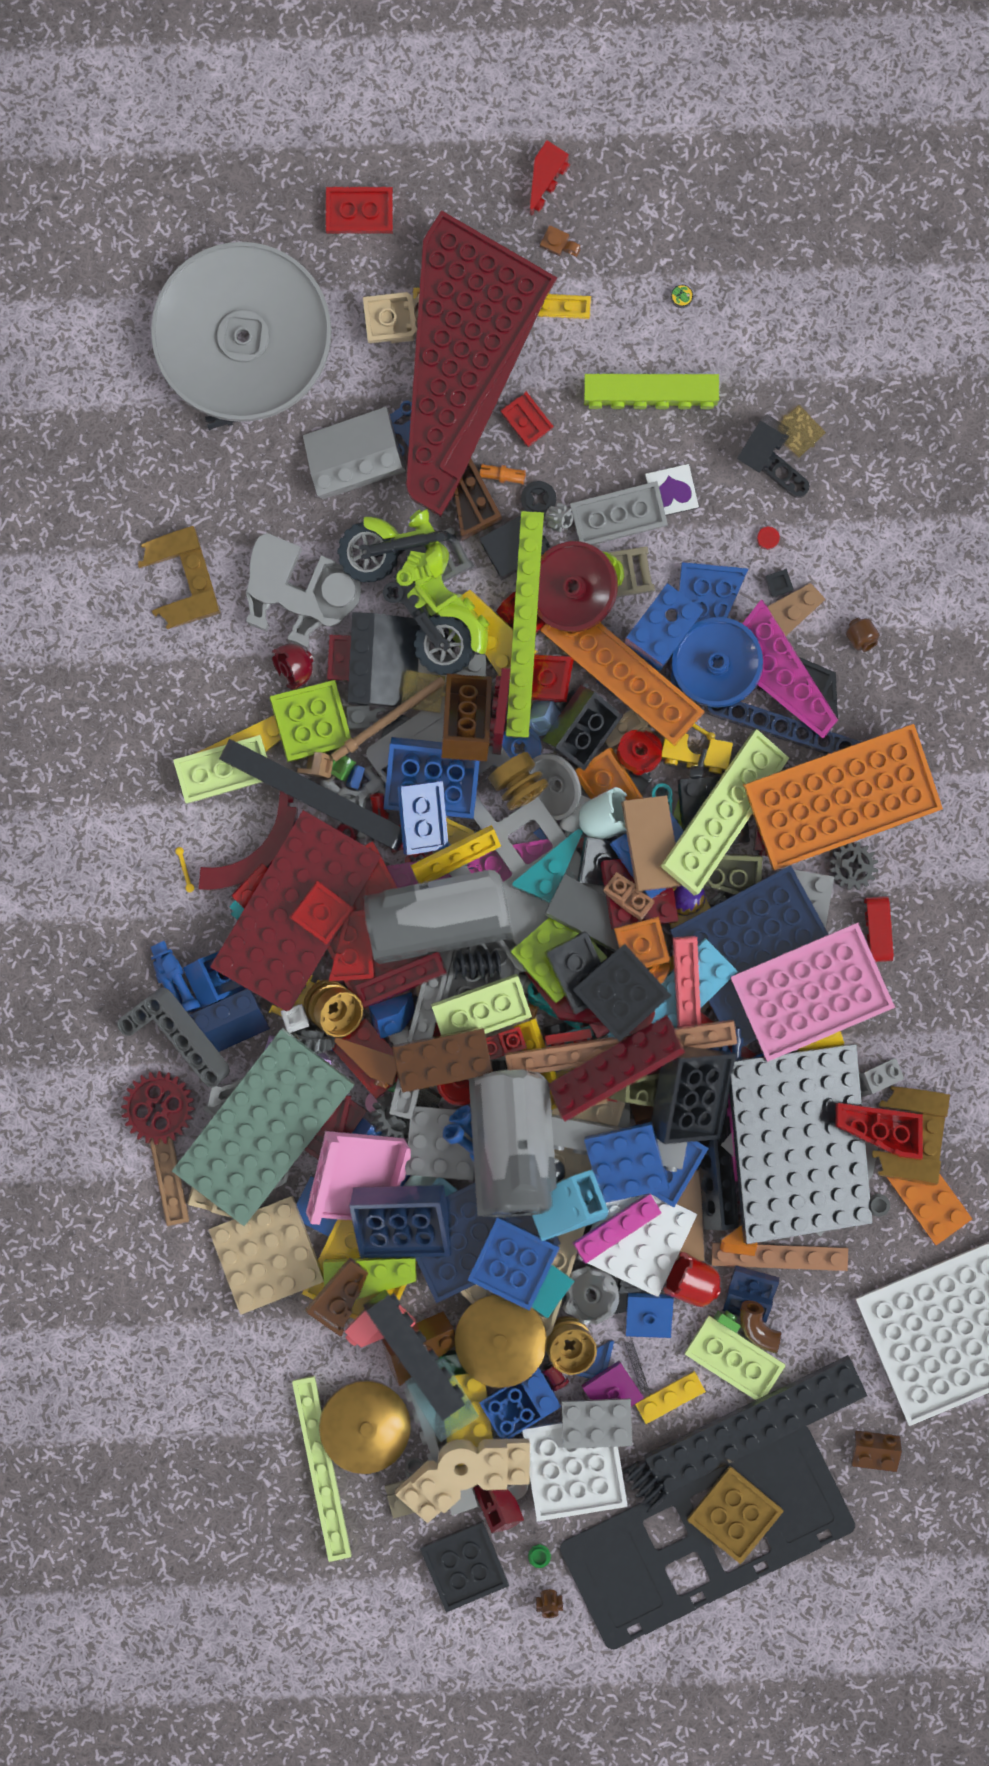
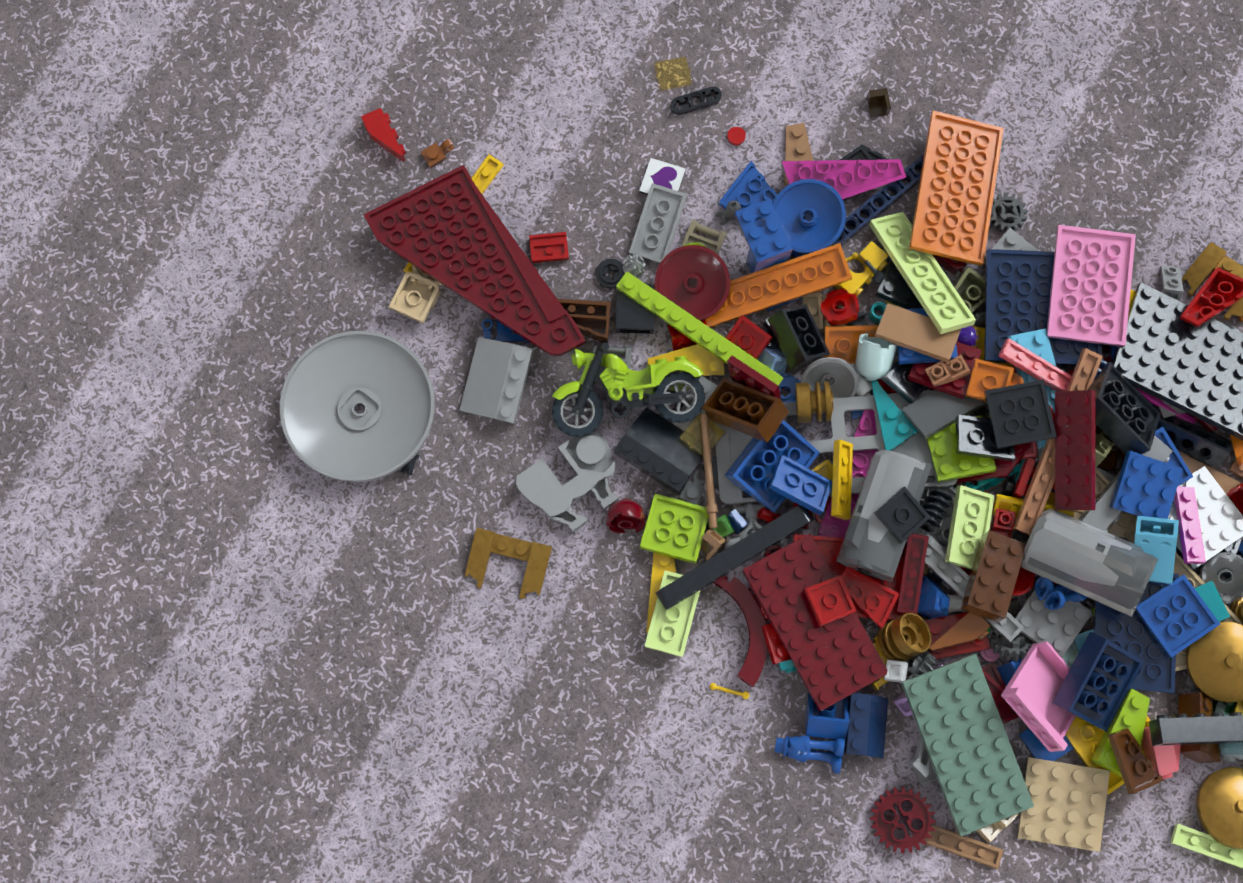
camera: 60 degrees left, 10 degrees down
dark grey beam [117,987,230,1087] -> none
red plate [326,187,393,234] -> none
dark red plate [327,635,351,681] -> none
orange pin [480,464,526,485] -> none
lime brick [584,374,719,410] -> none
tile [670,284,693,308] -> none
black brick [737,414,789,473] -> none
black plate [764,569,794,598] -> none
reddish brown head [846,617,880,652] -> none
red beam [864,896,894,962] -> none
none -> dark grey arm [716,200,741,225]
none -> dark brown panel [867,88,891,117]
none -> black tile [874,486,930,544]

